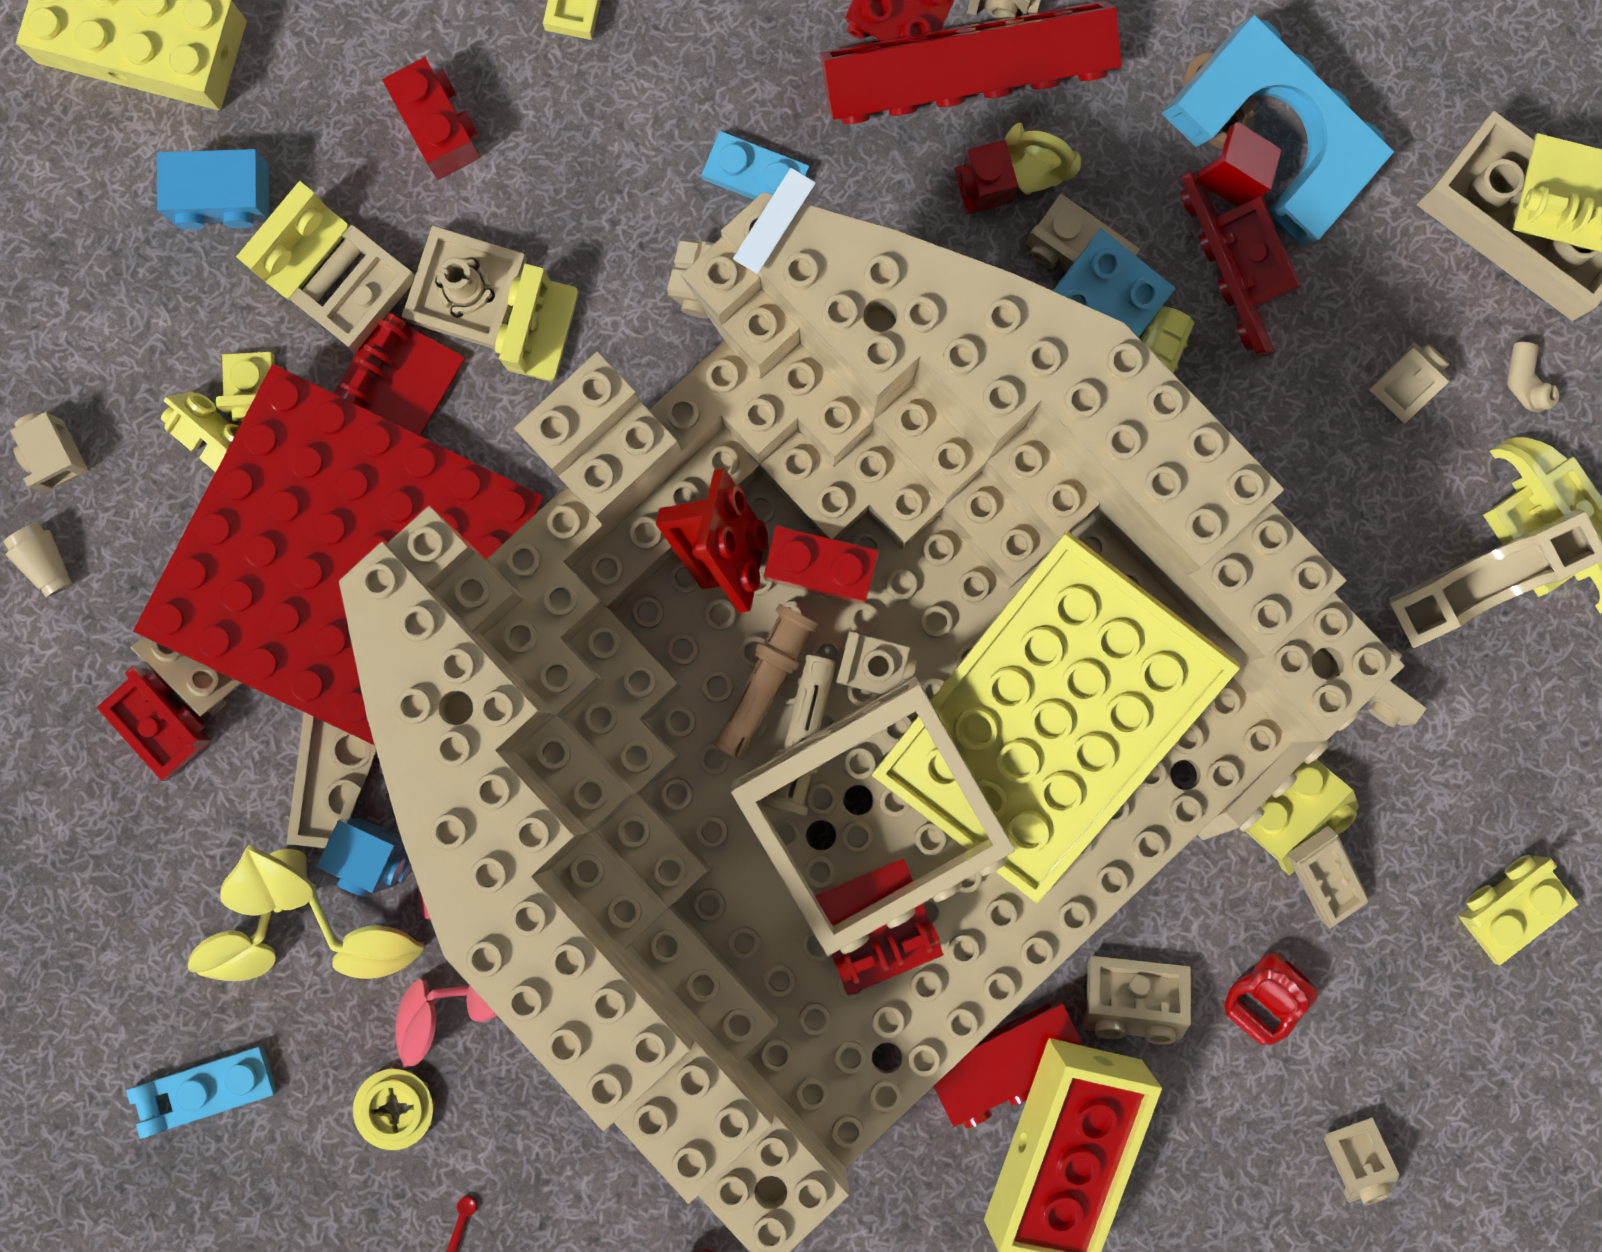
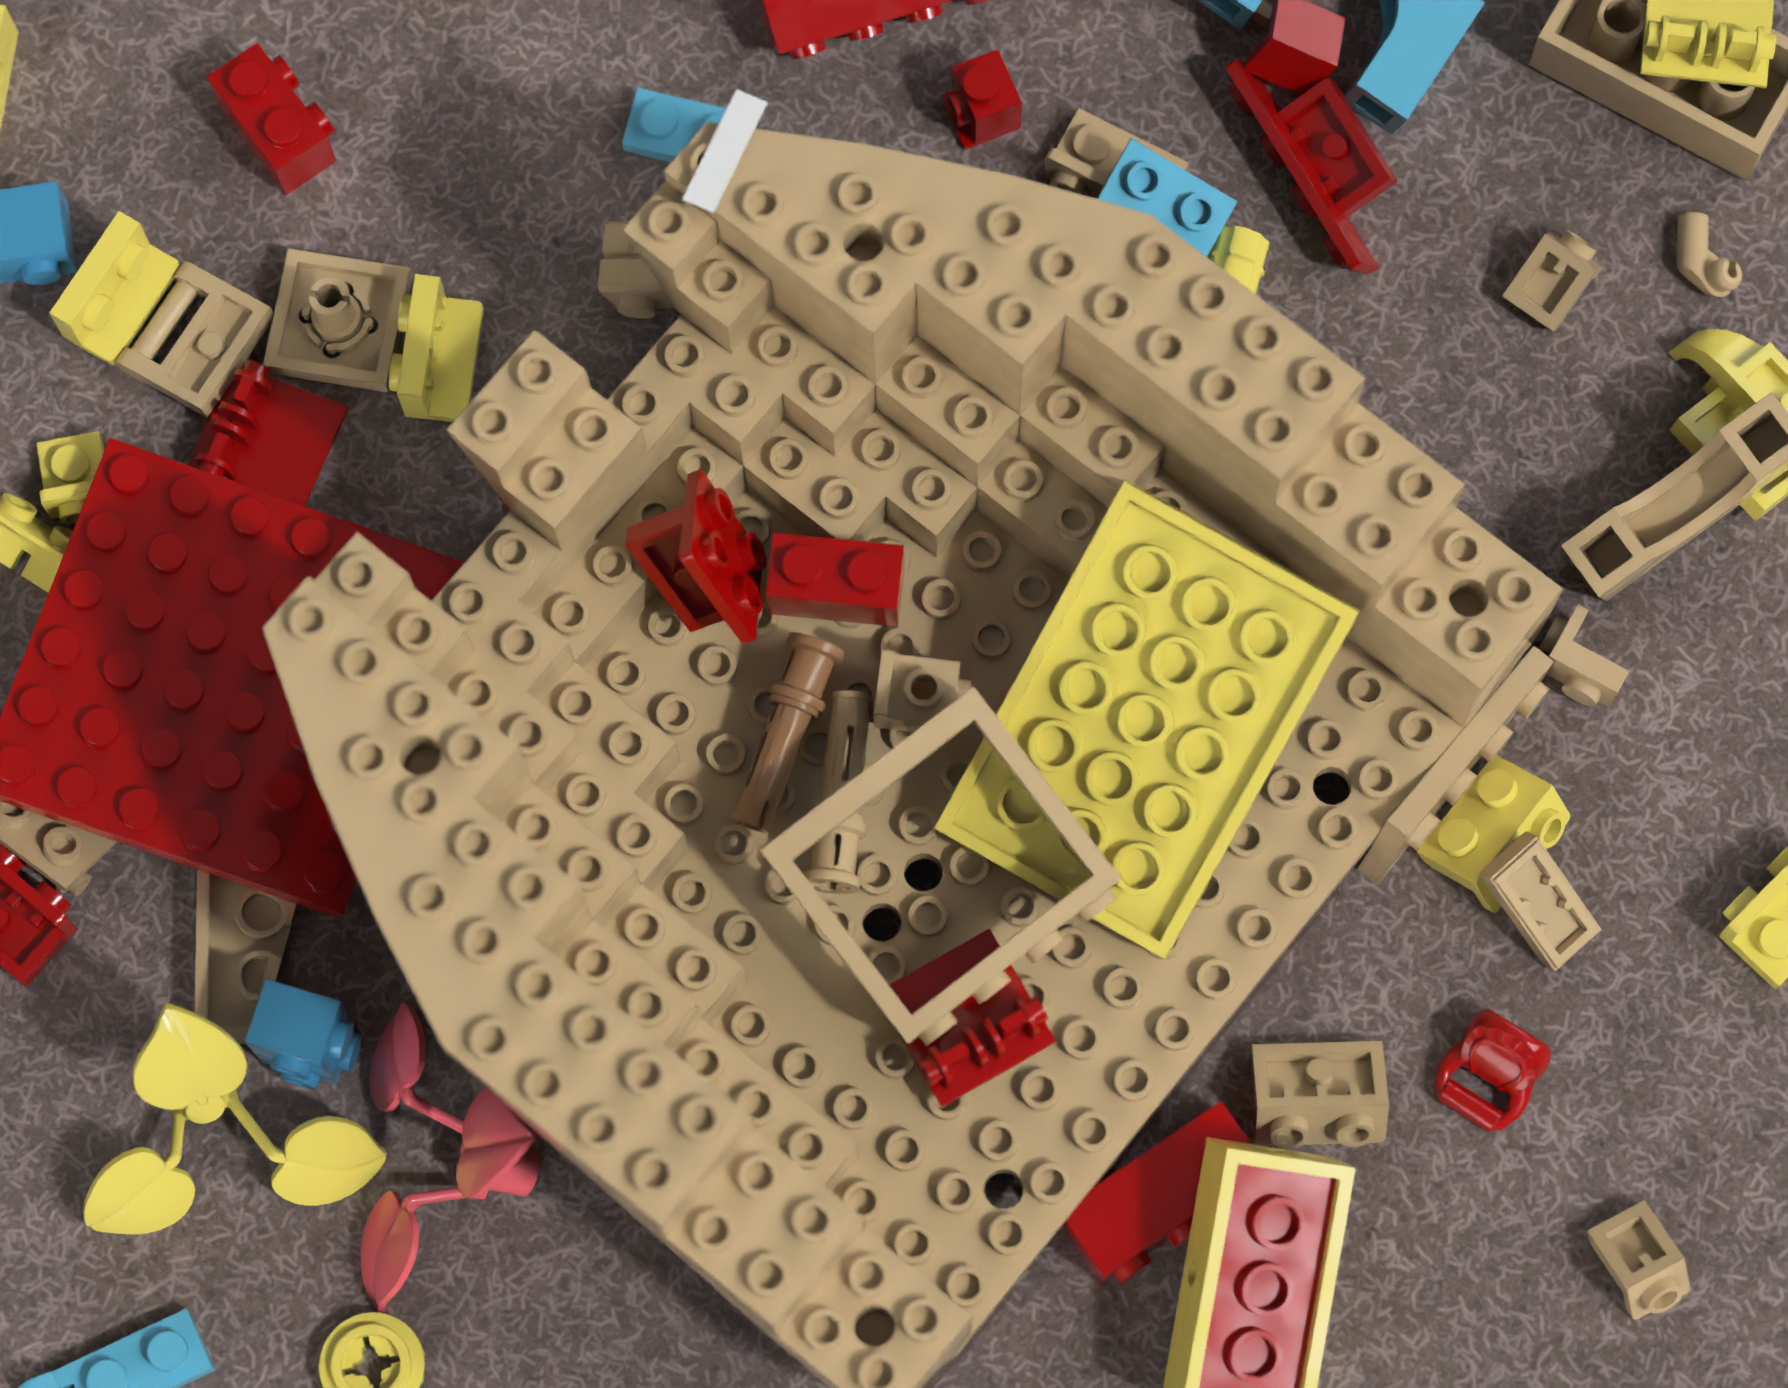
camera: 10 degrees left, 10 degrees down
light yellow piece [1004,122,1081,195] -> none

